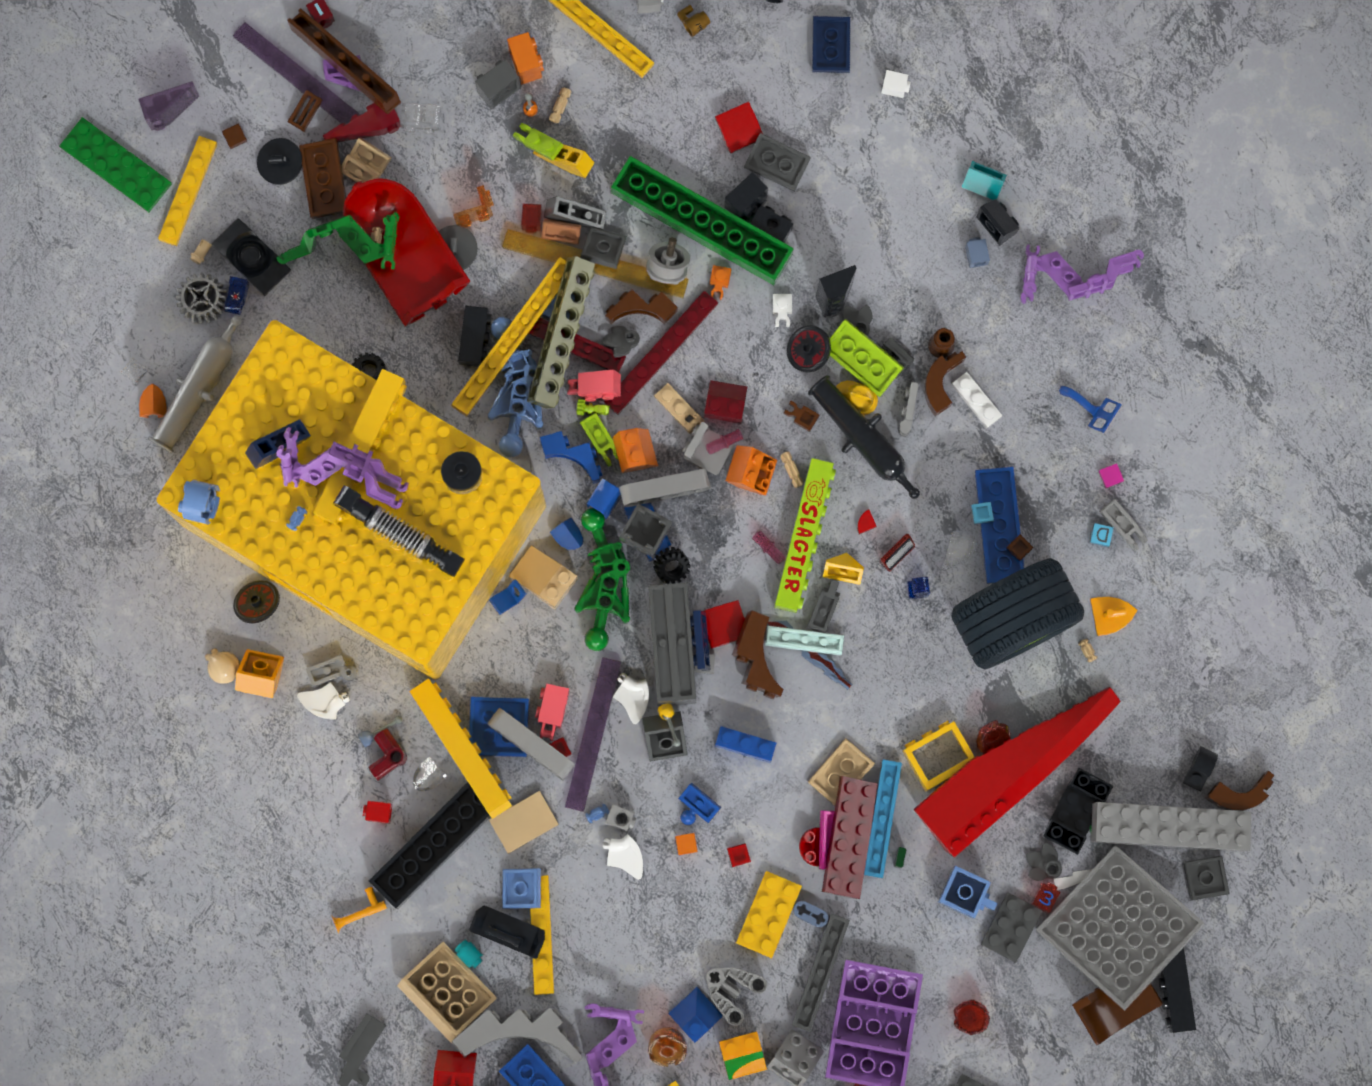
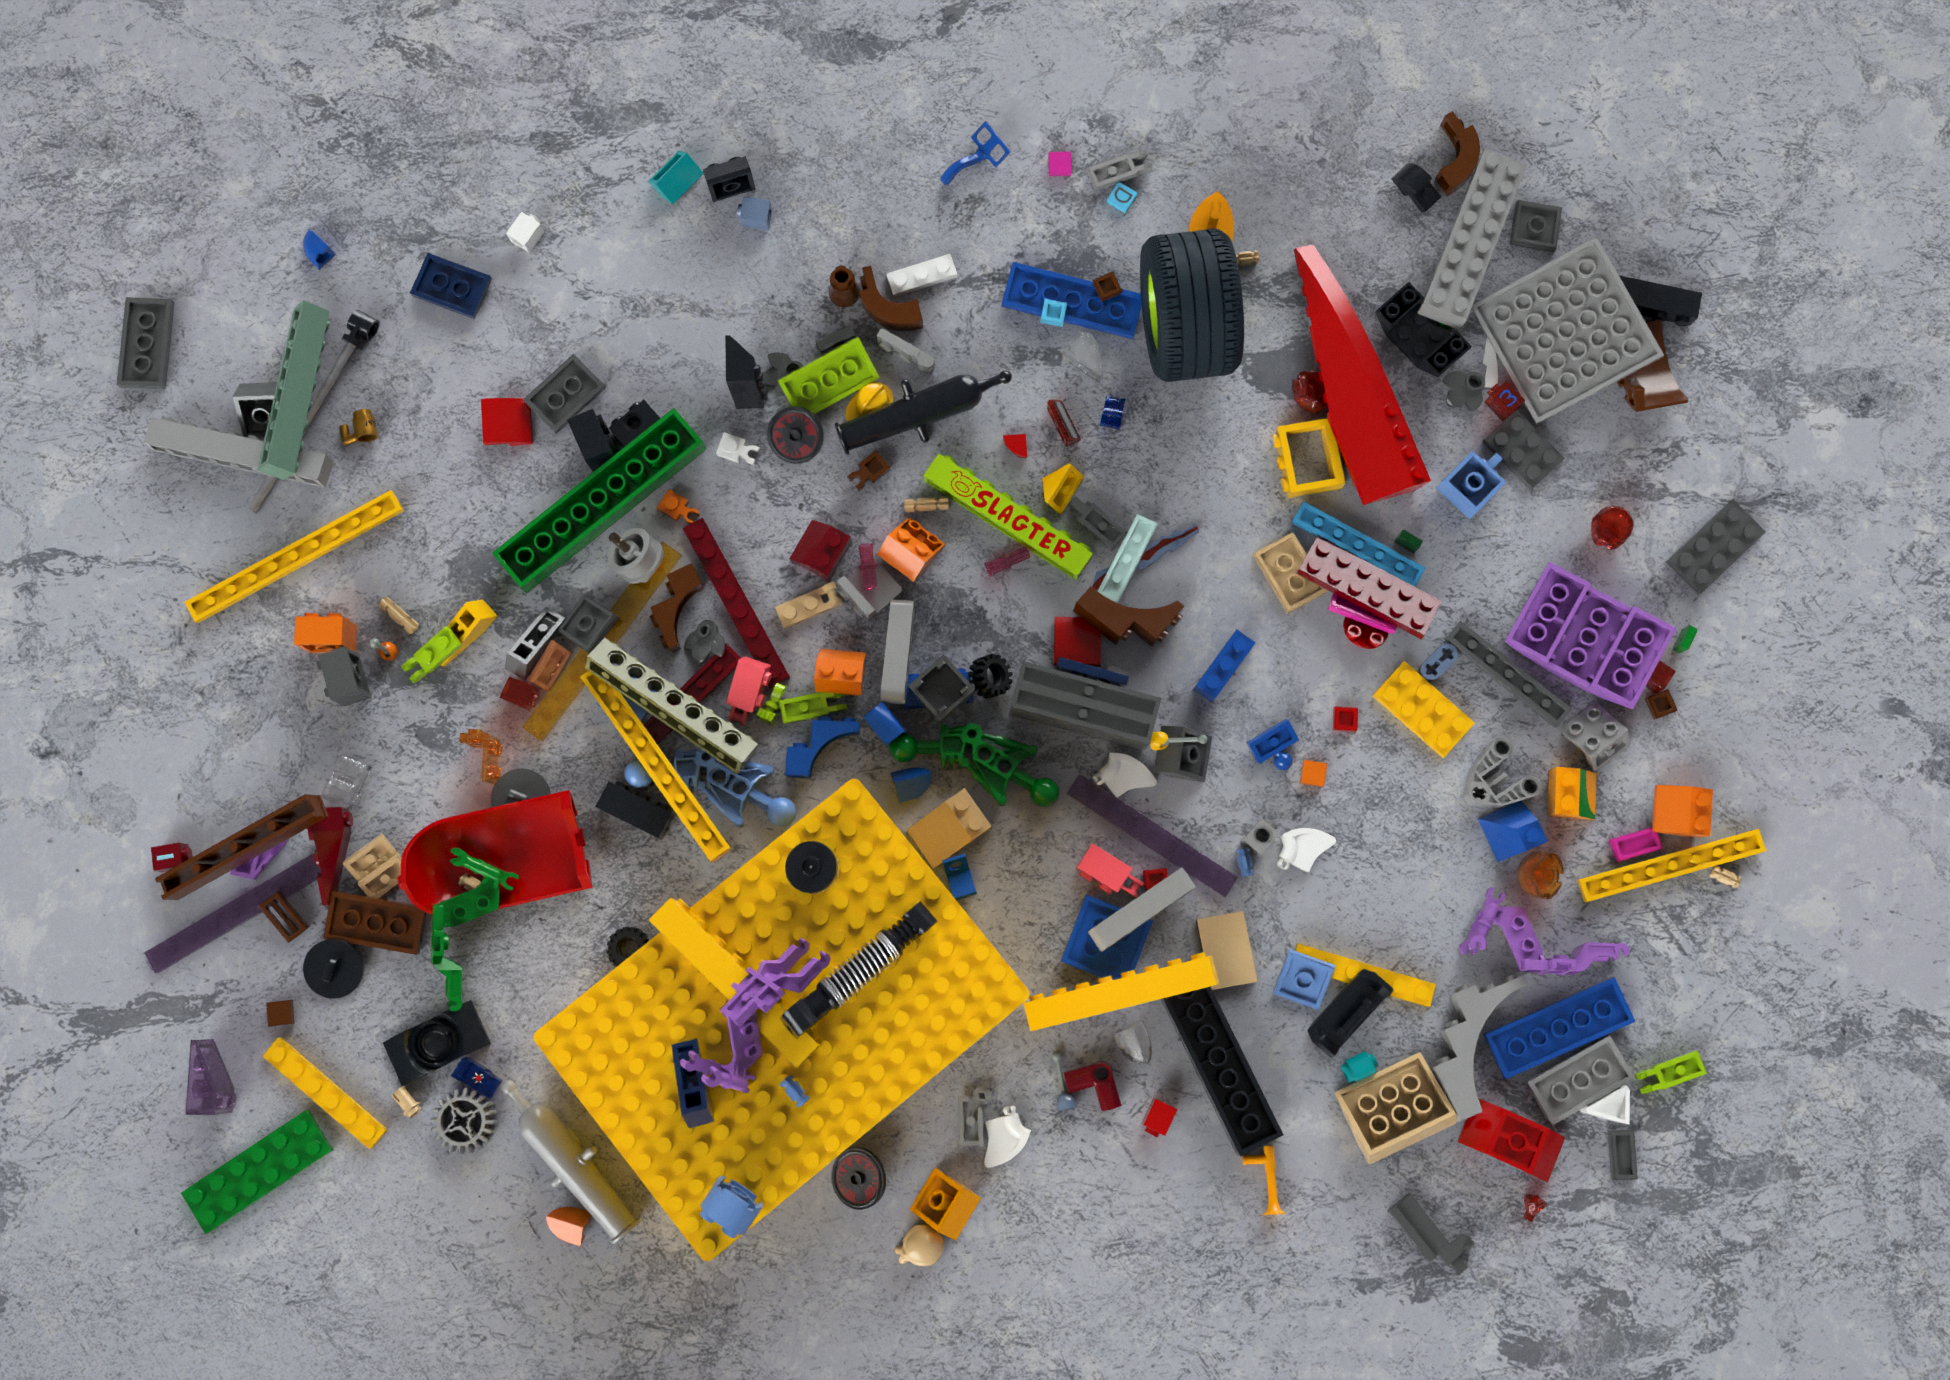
camera: 70 degrees left, 0 degrees up
medium lavender piece [1020,244,1144,304] -> none

